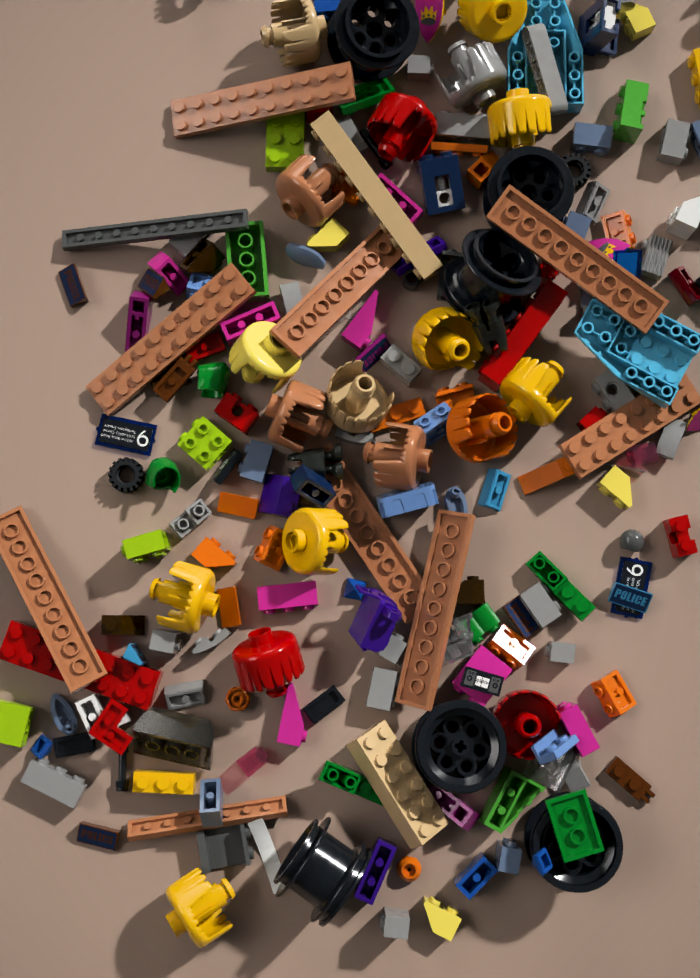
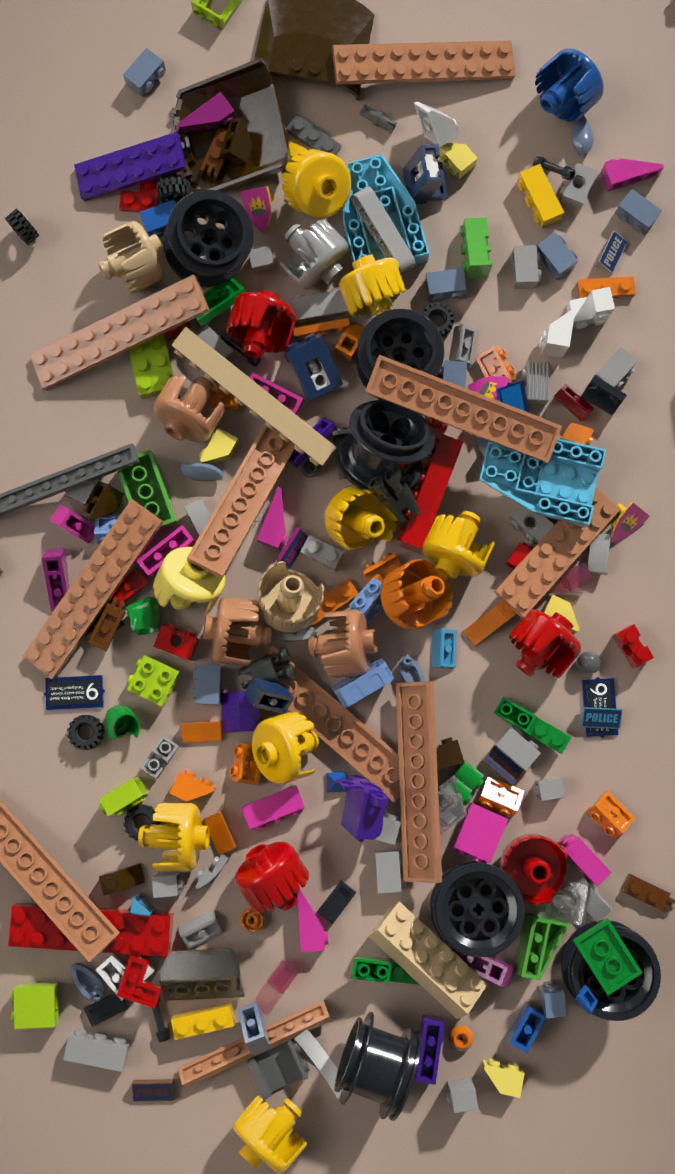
camera: 15 degrees left, 0 degrees up
blue slope [30,734,53,760] -> none
slope [137,268,170,299] -> none
black tile [210,448,243,485] -> none
tile [460,666,504,697] -> none
medium blue bracket [531,729,579,765] -> none
none -> black tyre [123,804,161,841]
none -> red piece [509,609,581,678]
none -> orange slope [560,422,594,446]

